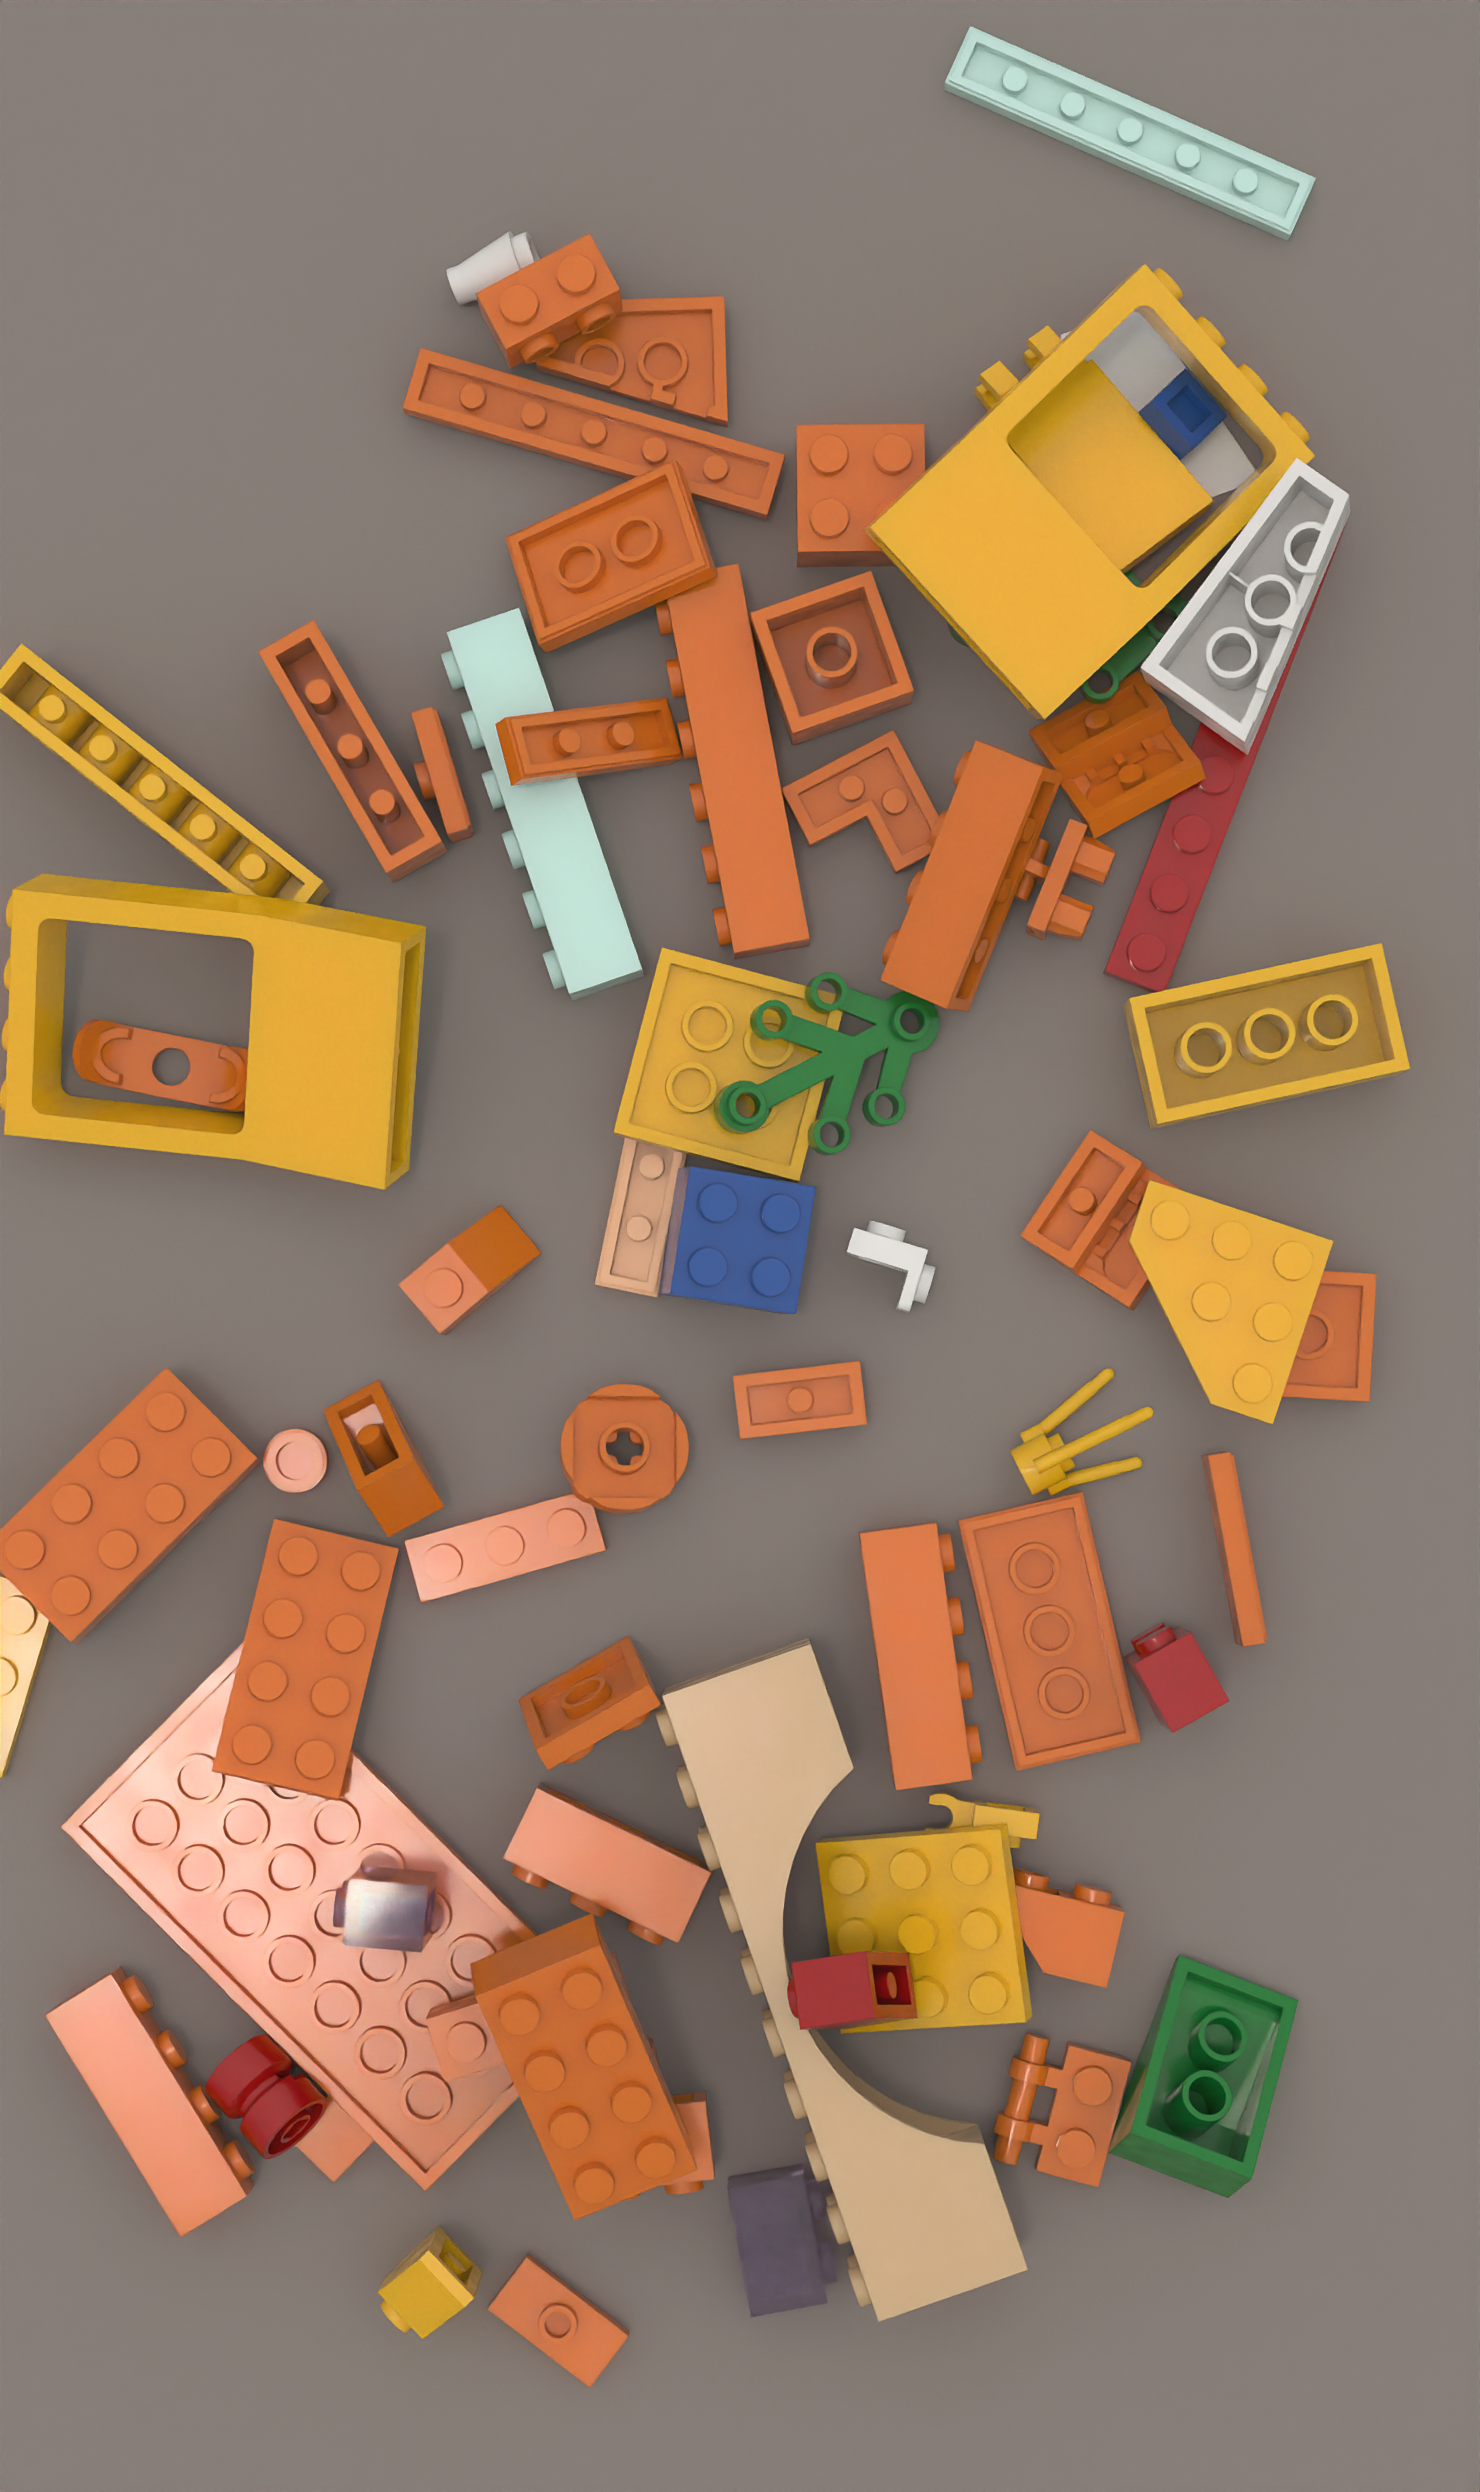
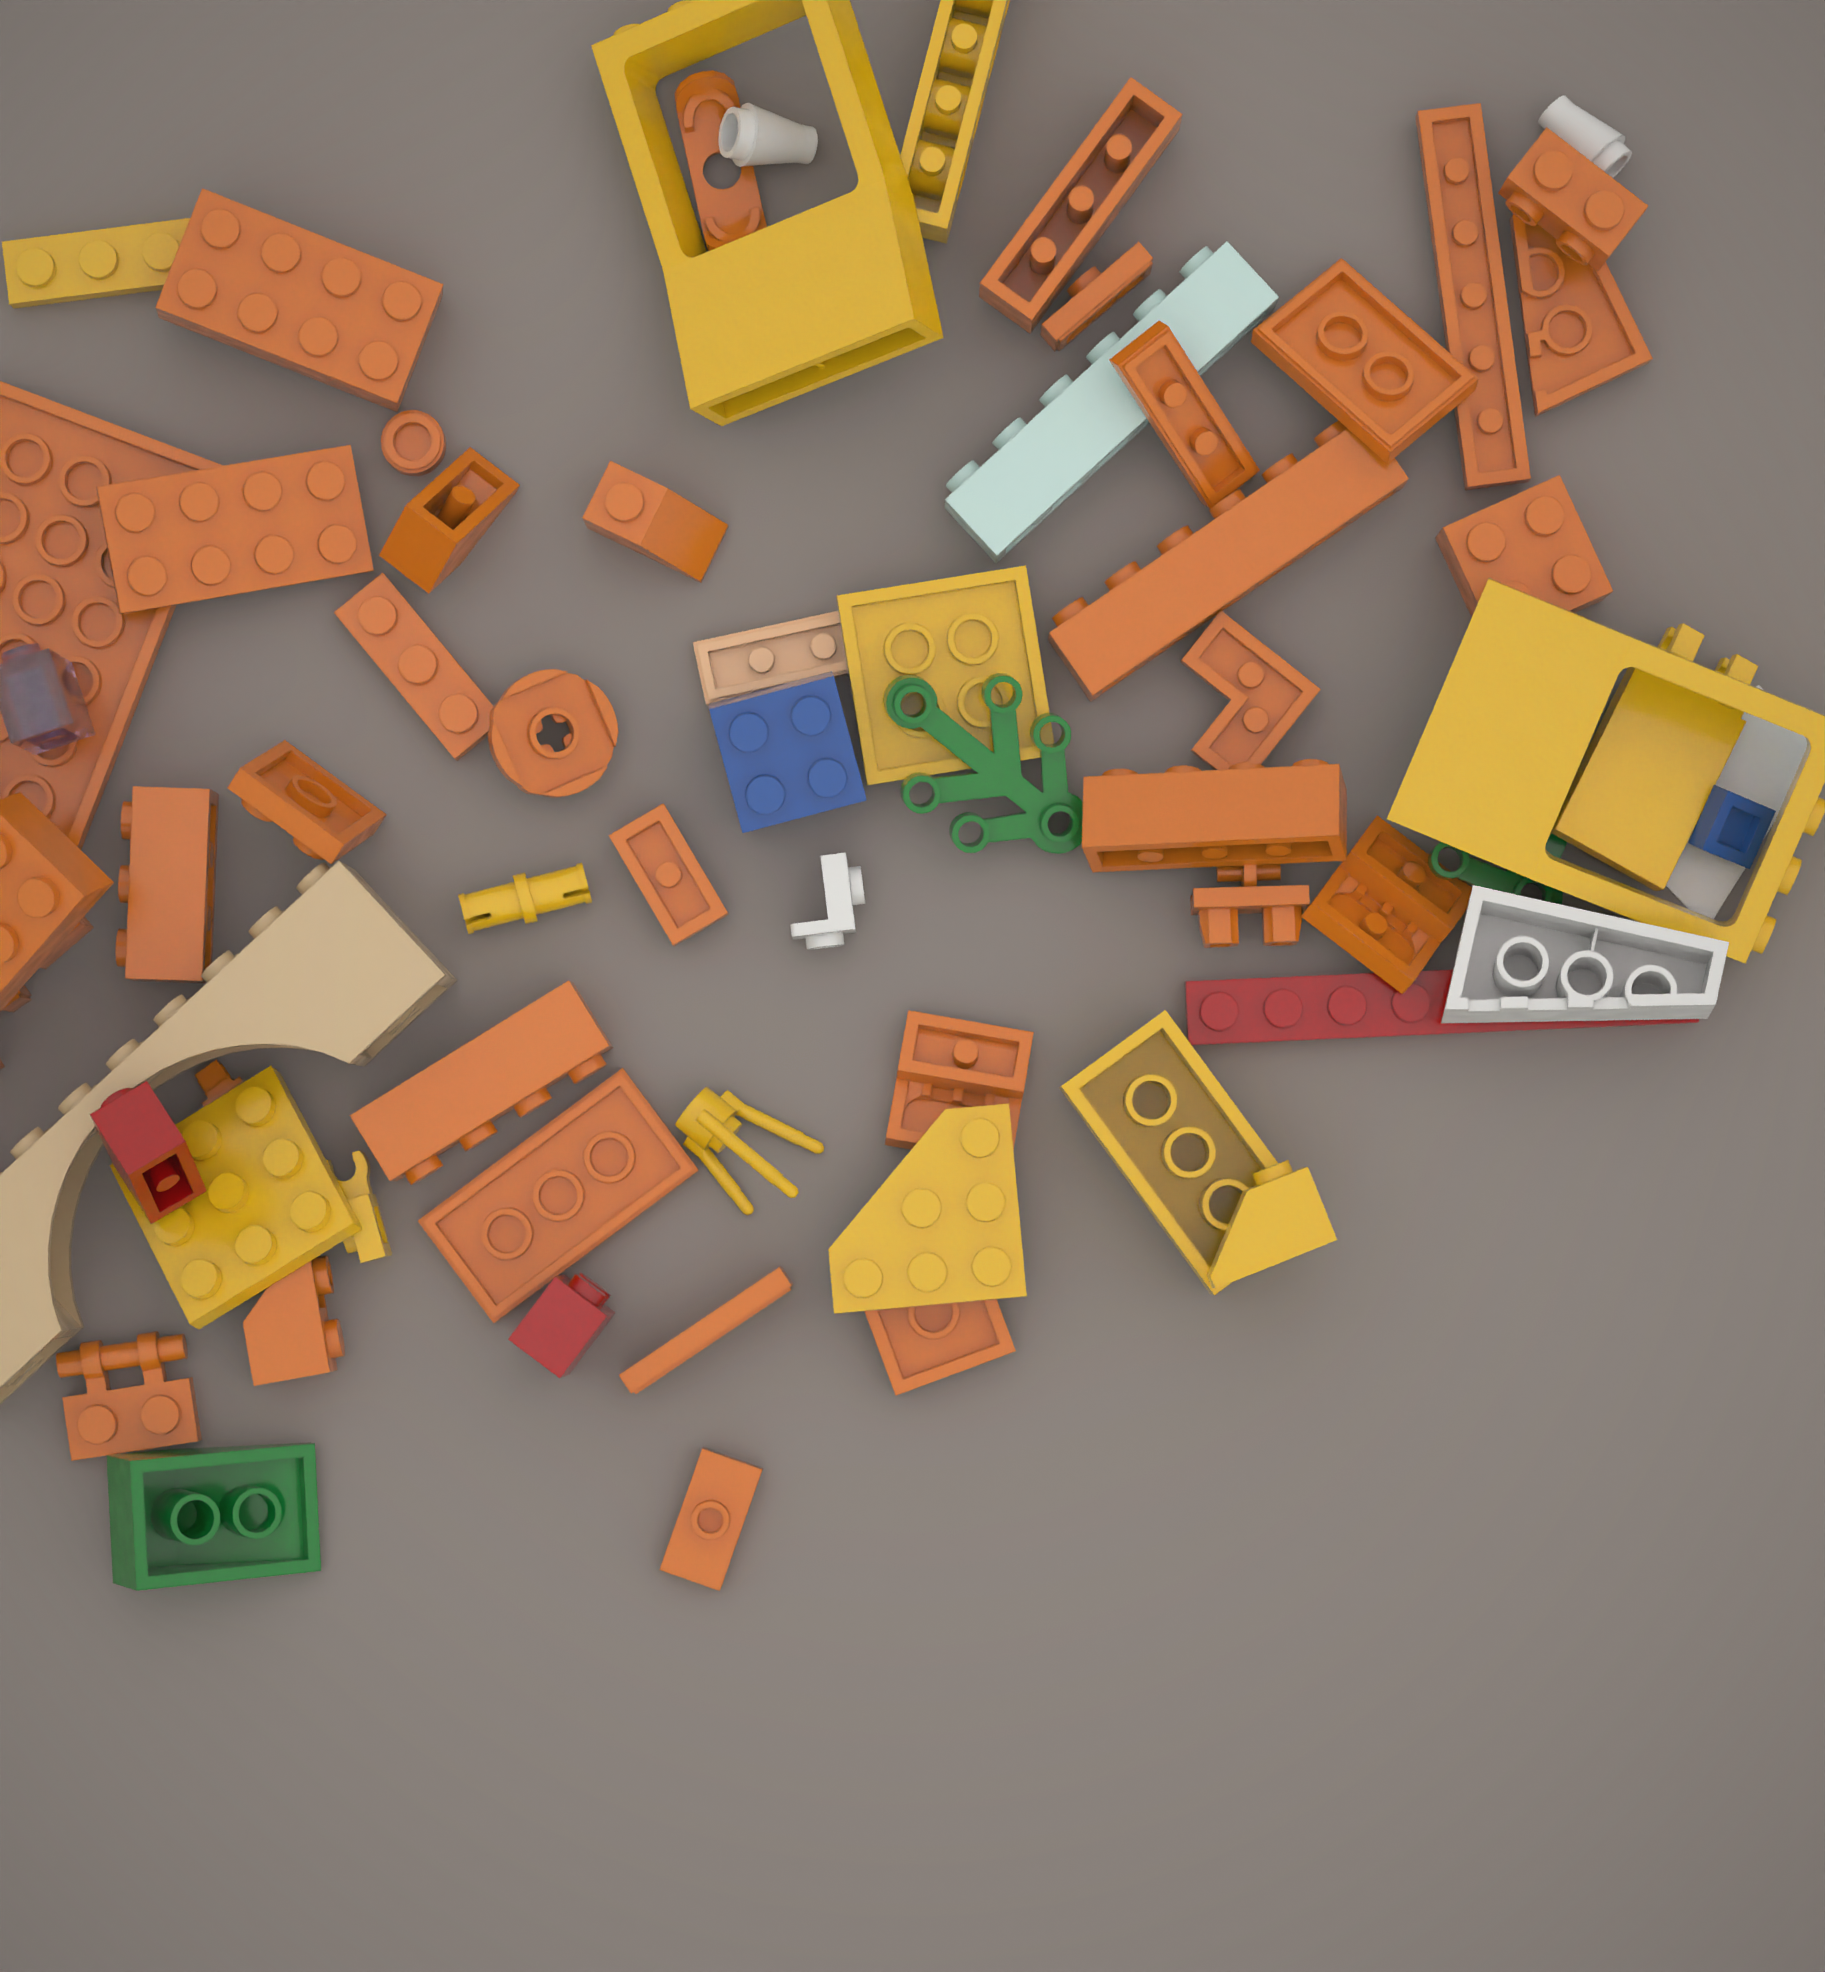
camera: 65 degrees right, 0 degrees up
orange brick [750,571,914,746] -> none
none -> orange piece [195,1059,245,1106]
none -> yellow pin [458,862,592,935]
none -> orange plate [659,1447,763,1591]
none -> white cone [718,103,818,167]
none -> yellow slope [1207,1160,1337,1289]

